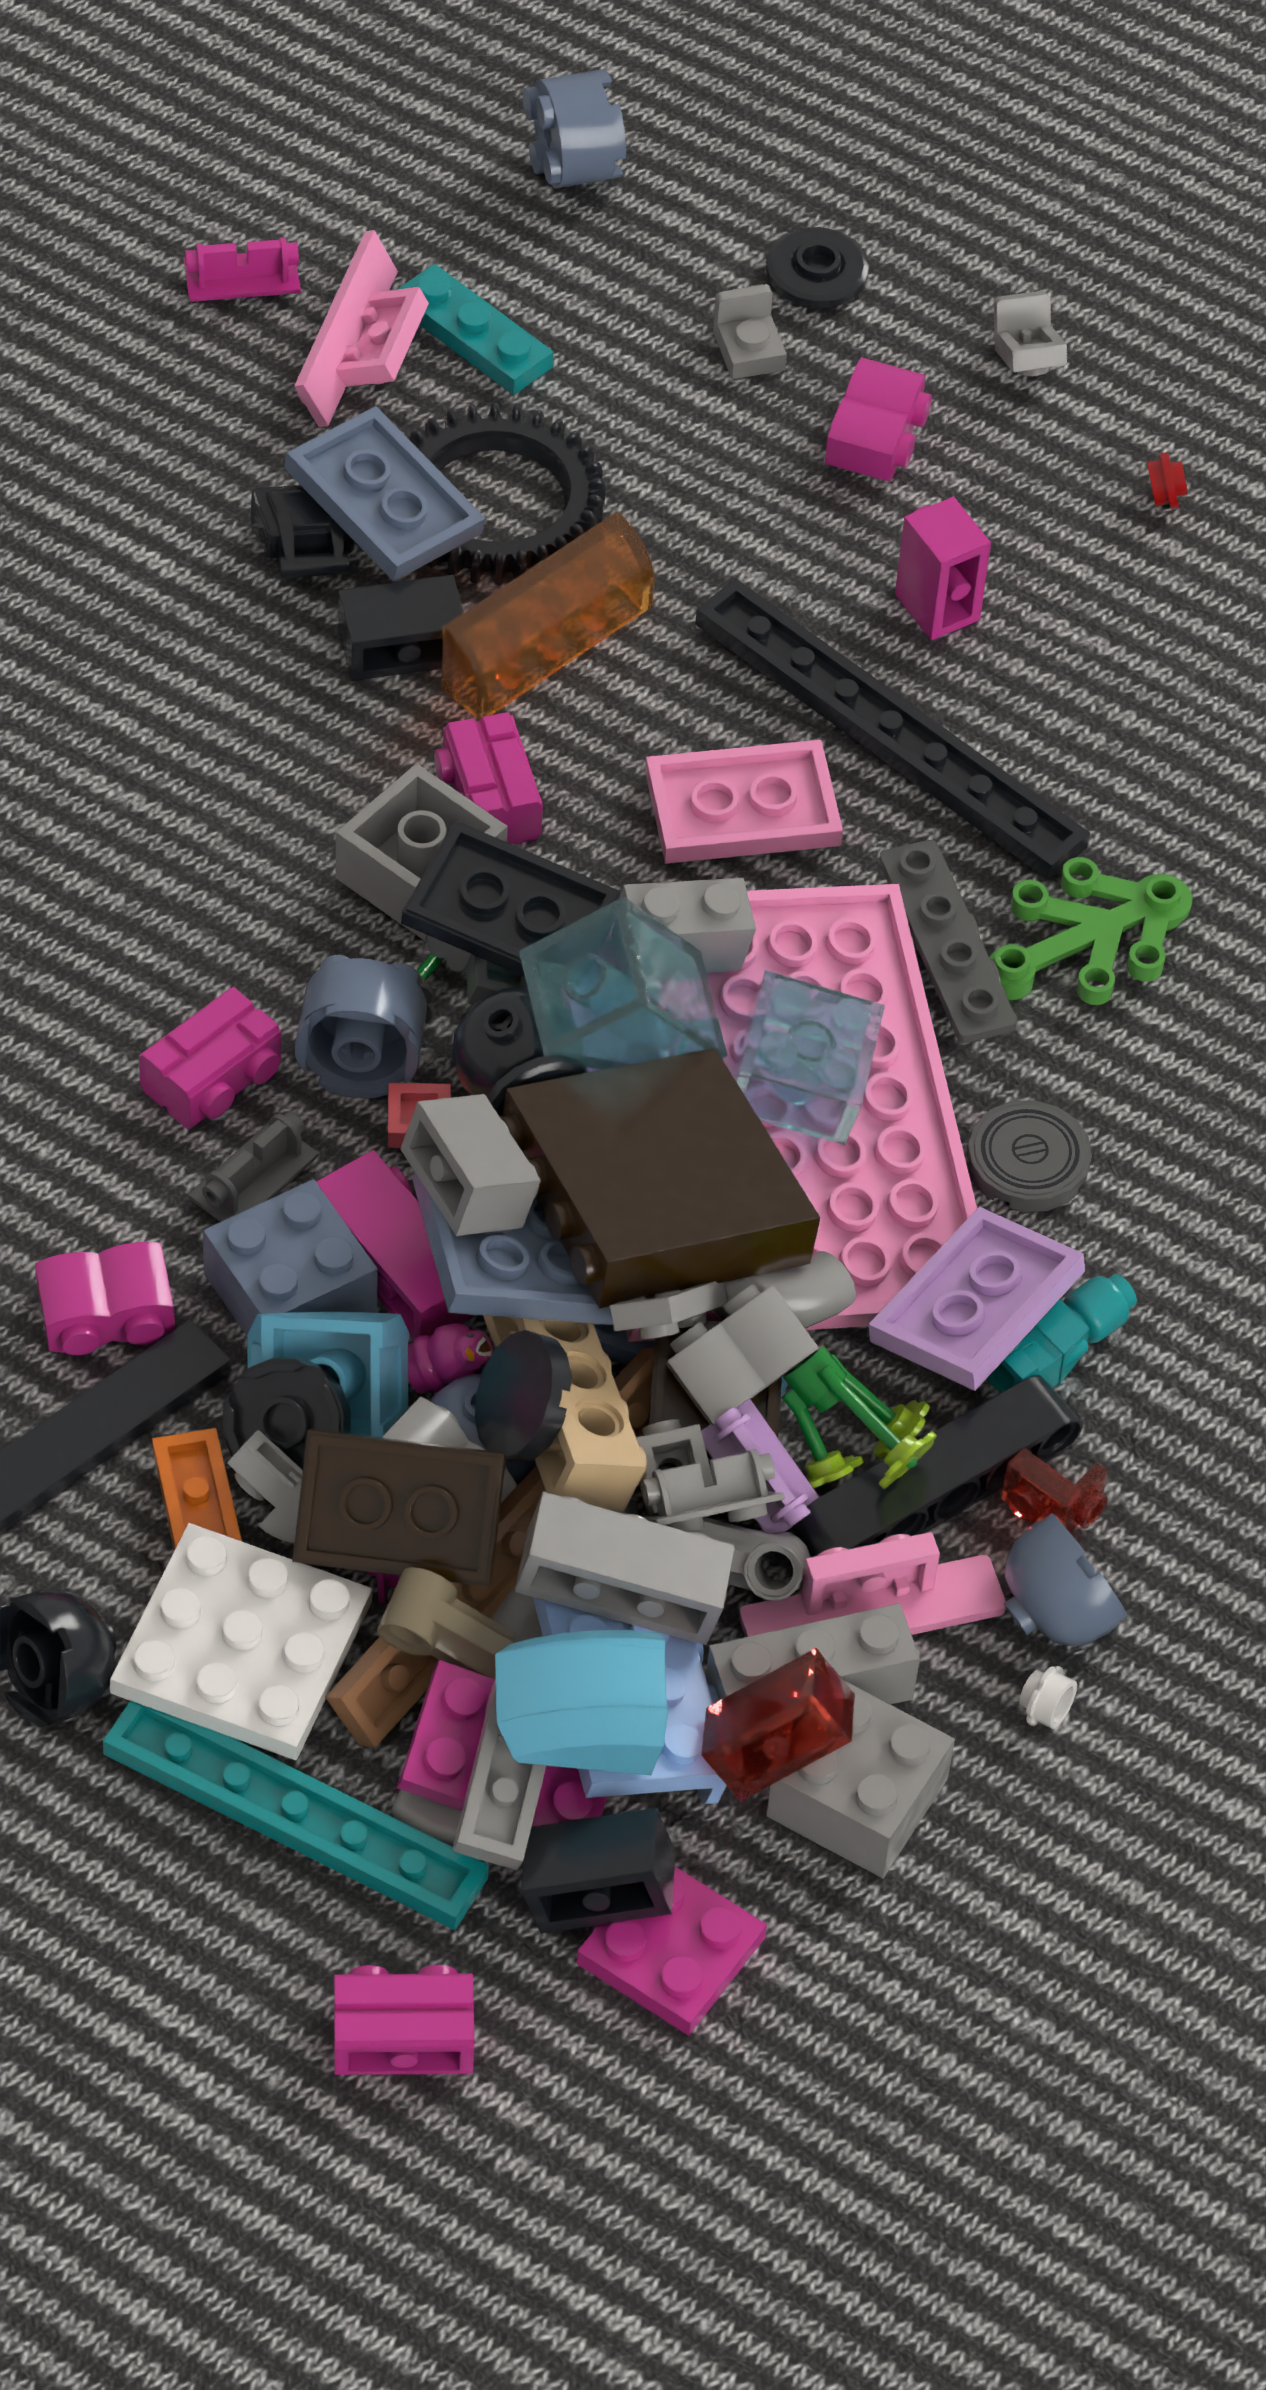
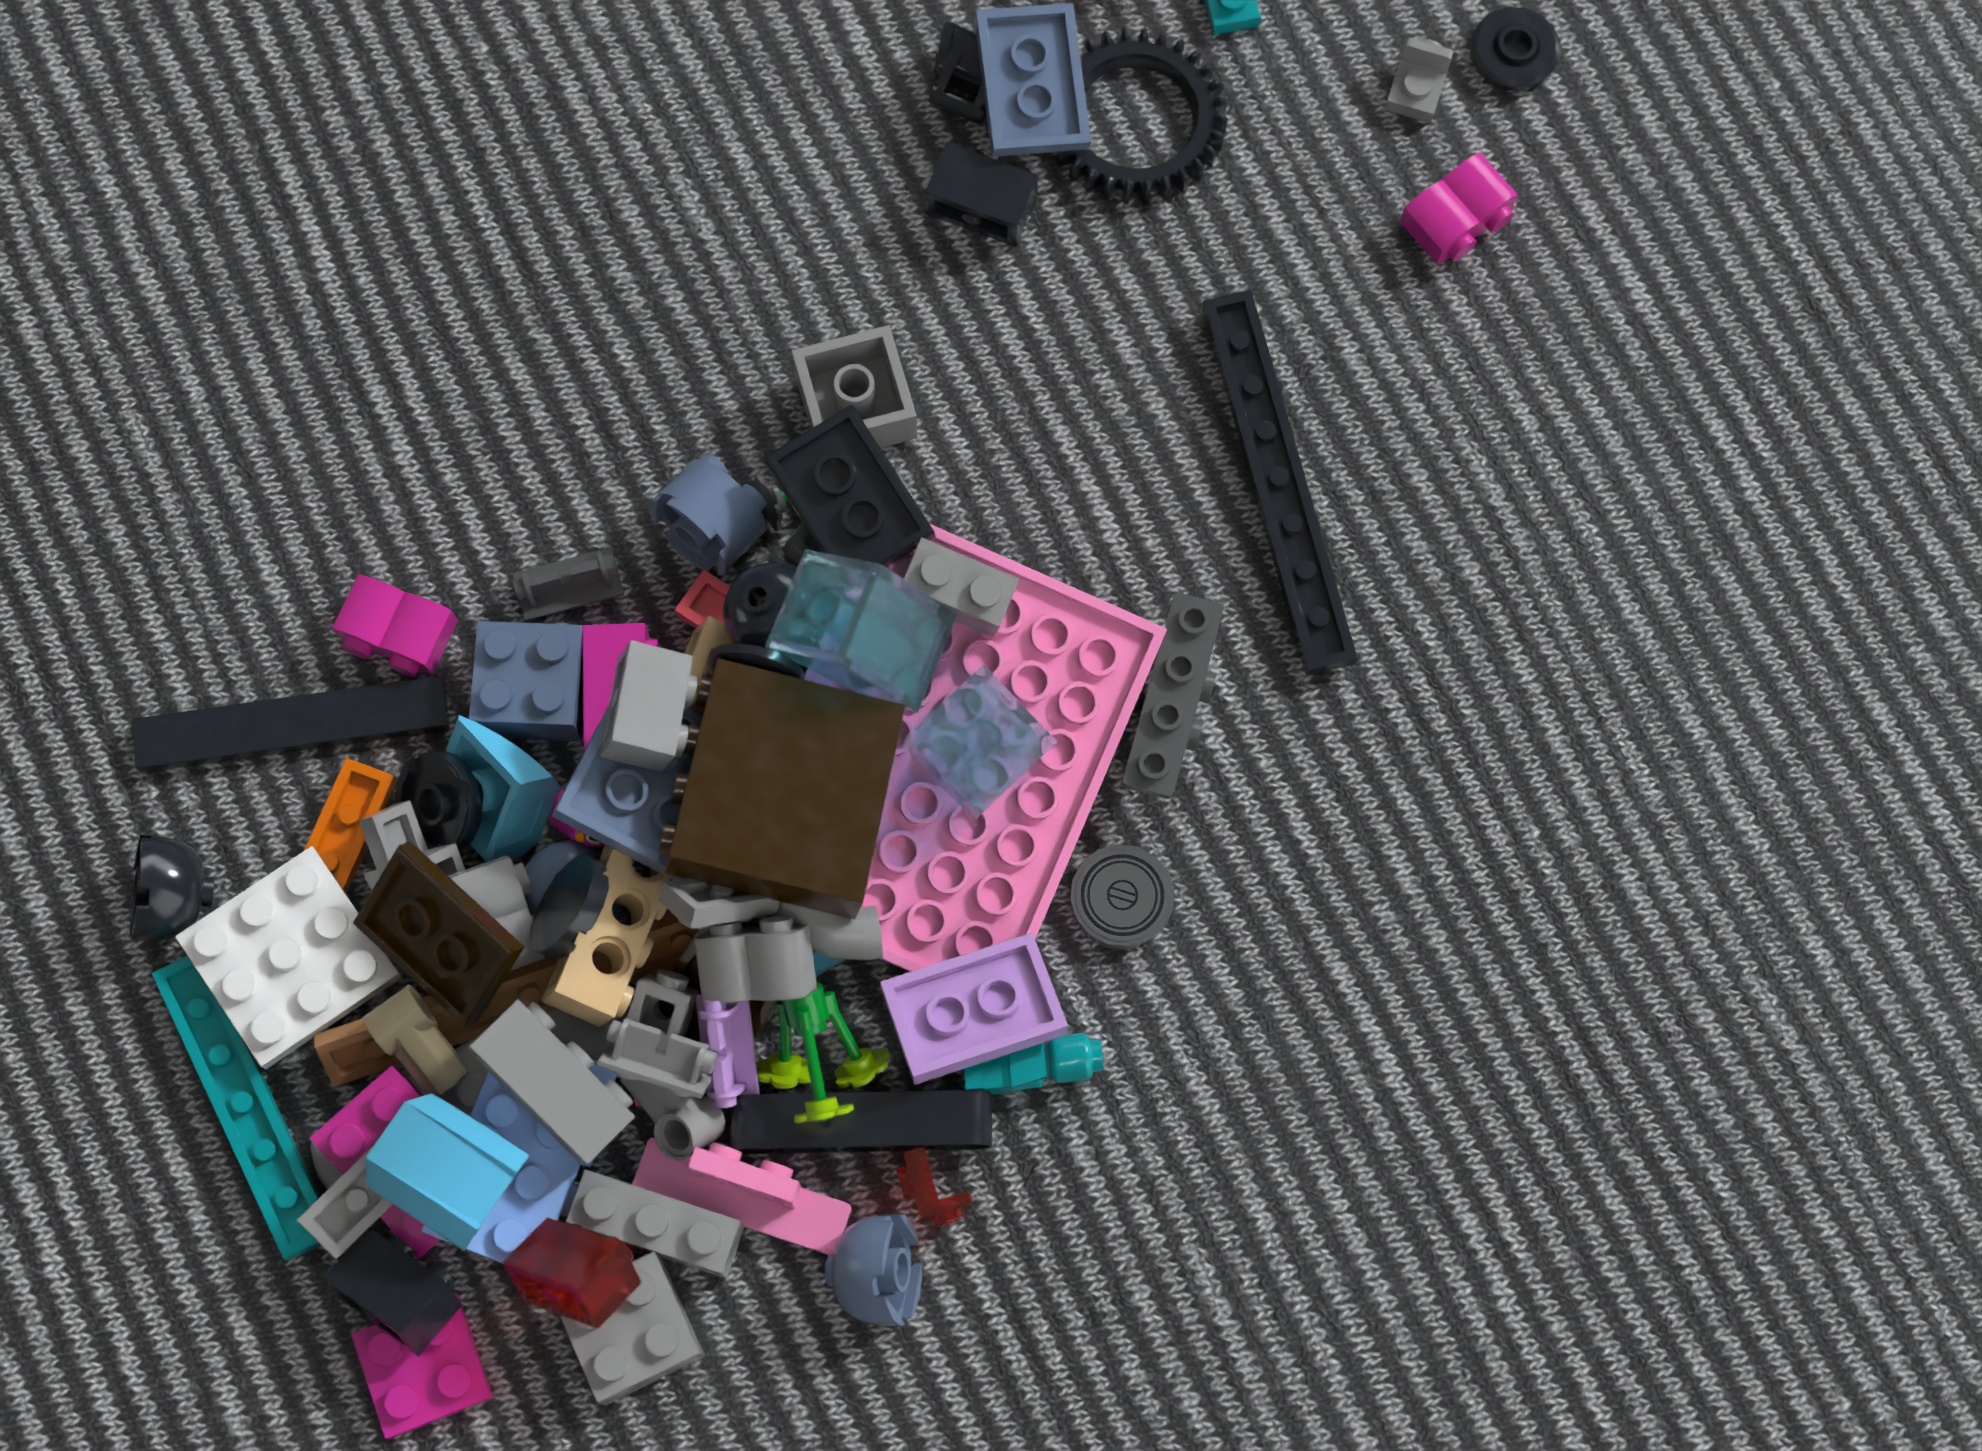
camera: 35 degrees right, 20 degrees up
dark pink brick [139,987,281,1130] -> none
dark pink brick [334,1965,474,2075] -> none
dark pink brick [434,712,543,844] -> none
clear orange brick [442,511,654,721] -> none
bright pink plate [645,740,843,864] -> none
dark pink brick [895,496,991,641] -> none
bright green plant [989,857,1192,1005] -> none
light grey bracket [994,291,1067,376] -> none
white plate [1019,1666,1077,1729] -> none
red plate [1147,452,1188,509] -> none

